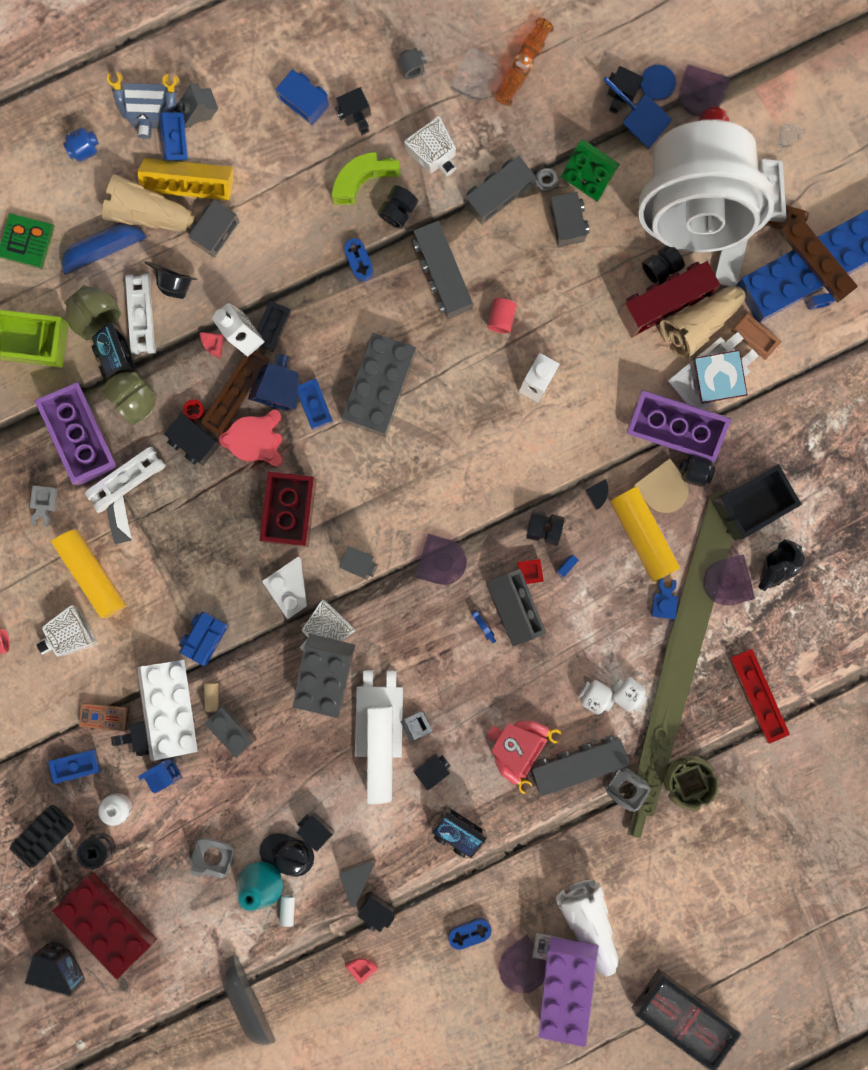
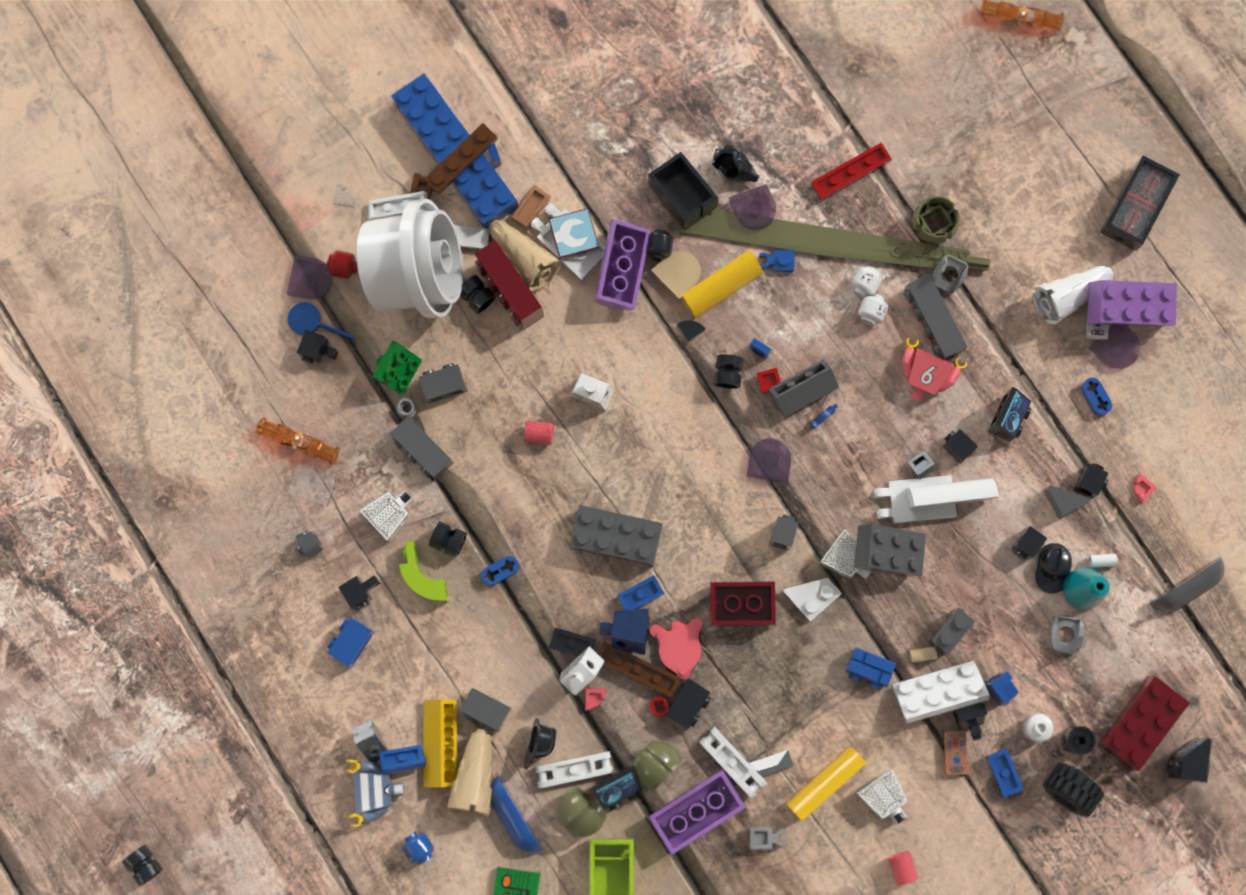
camera: 95 degrees left, 5 degrees down
dark grey brick [411,221,473,319] -> none
blue piece [604,77,672,149] -> none

